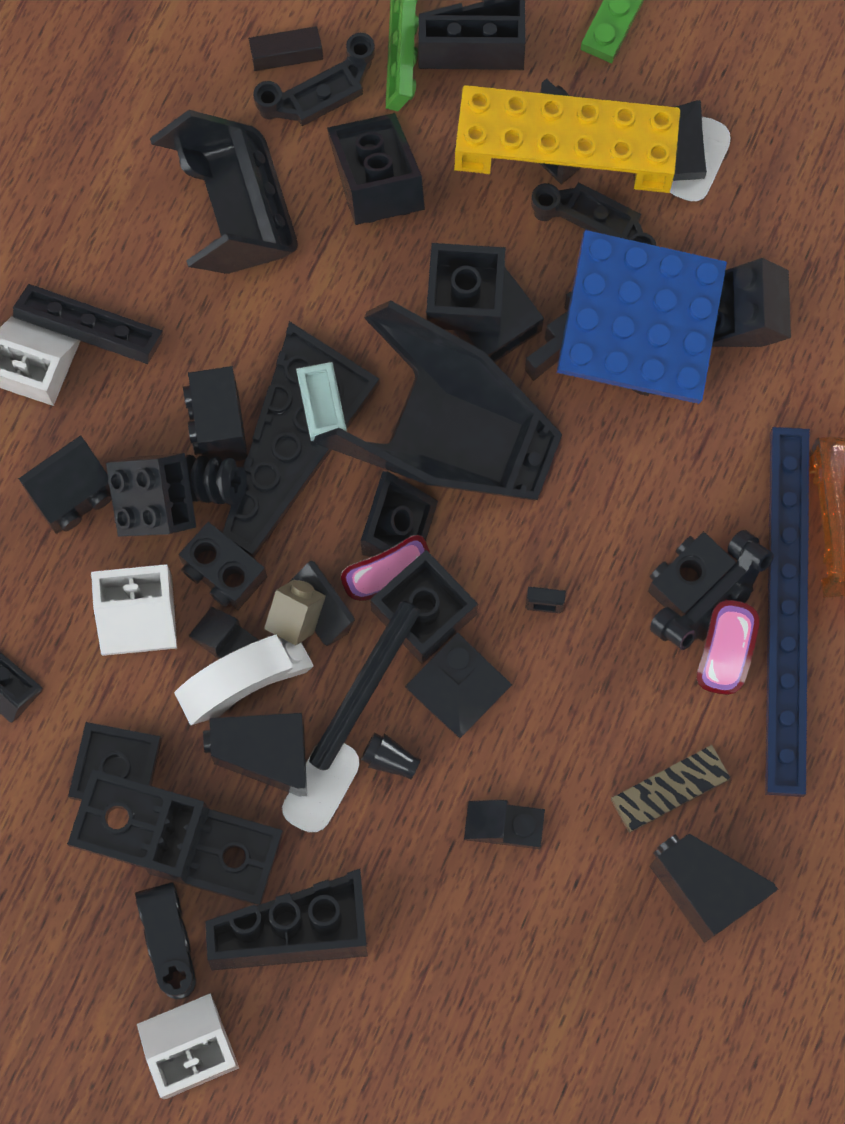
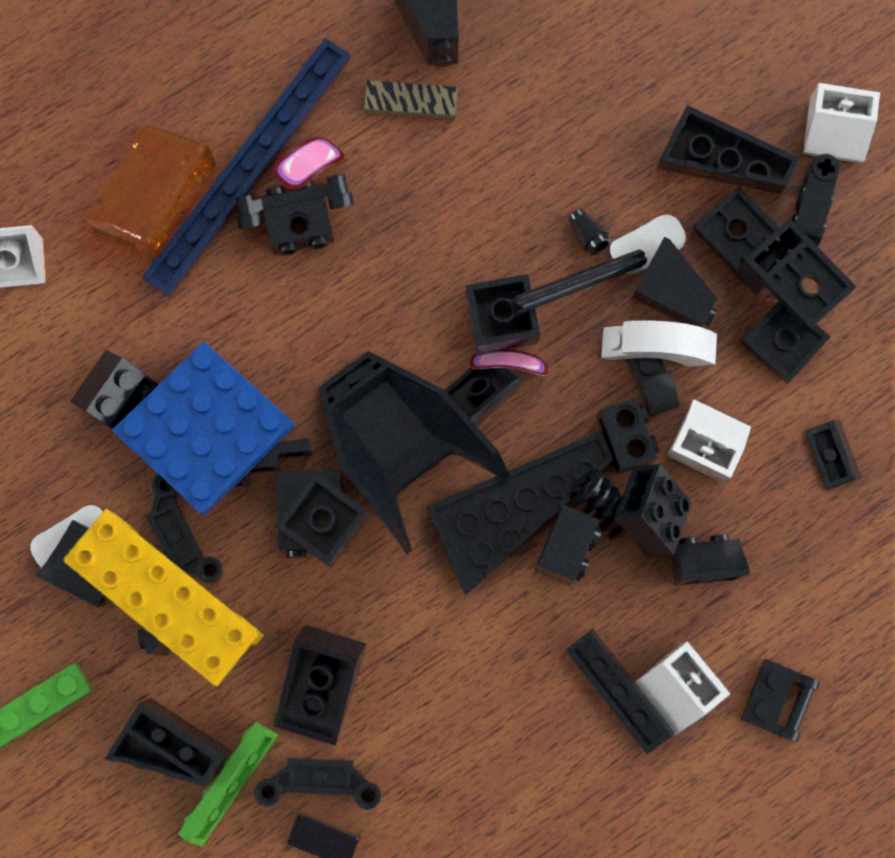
camera: 150 degrees left, 5 degrees up
black windscreen [150,110,298,274] -> none
dark tan brick [264,579,326,645] -> none
black slope [290,561,355,646] -> none
light aqua tile [296,362,347,441] -> none
black plate [405,632,512,739] -> none
black slope [464,800,545,849] -> none
black tile [525,587,566,614] -> none

